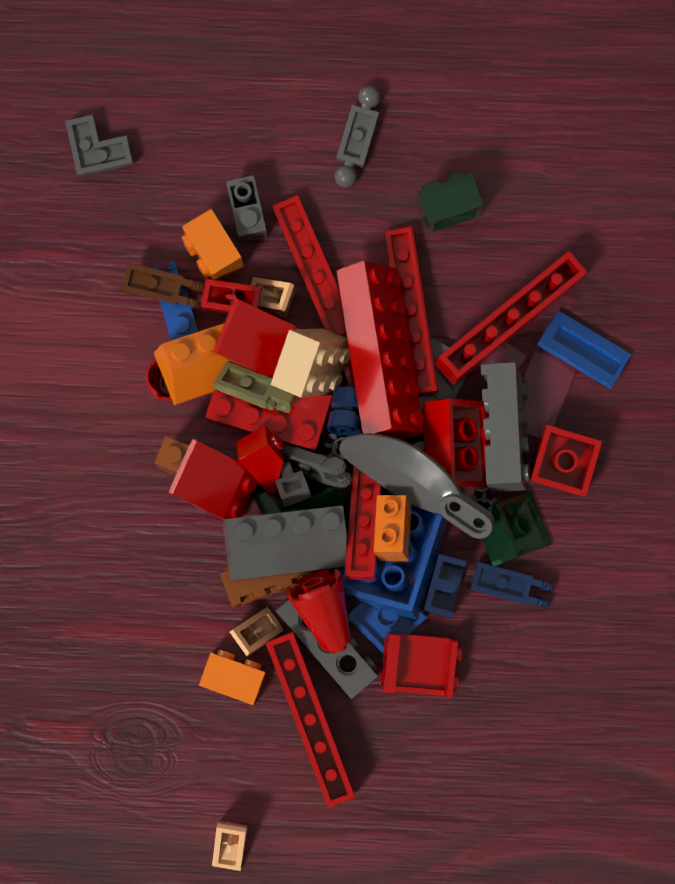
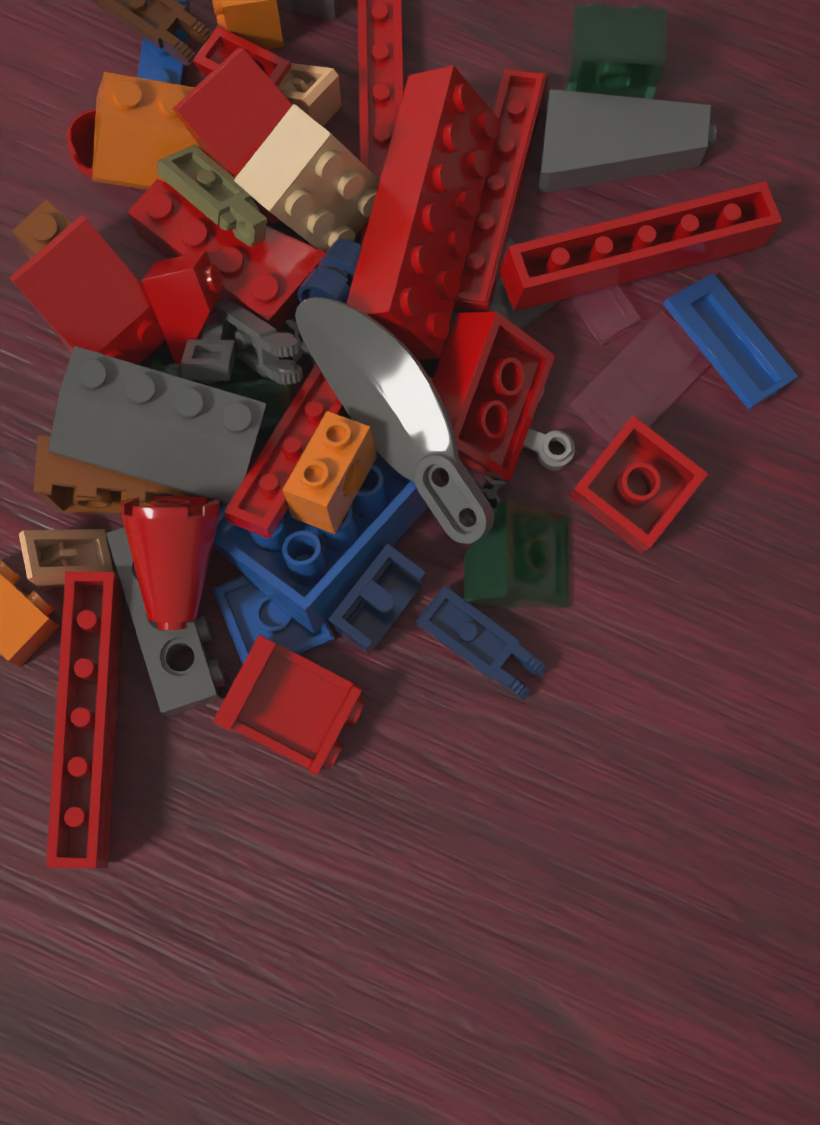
camera: 20 degrees right, 5 degrees down
dark grey wedge [481,362,530,492] -> none
none -> dark grey slope [538,89,717,192]

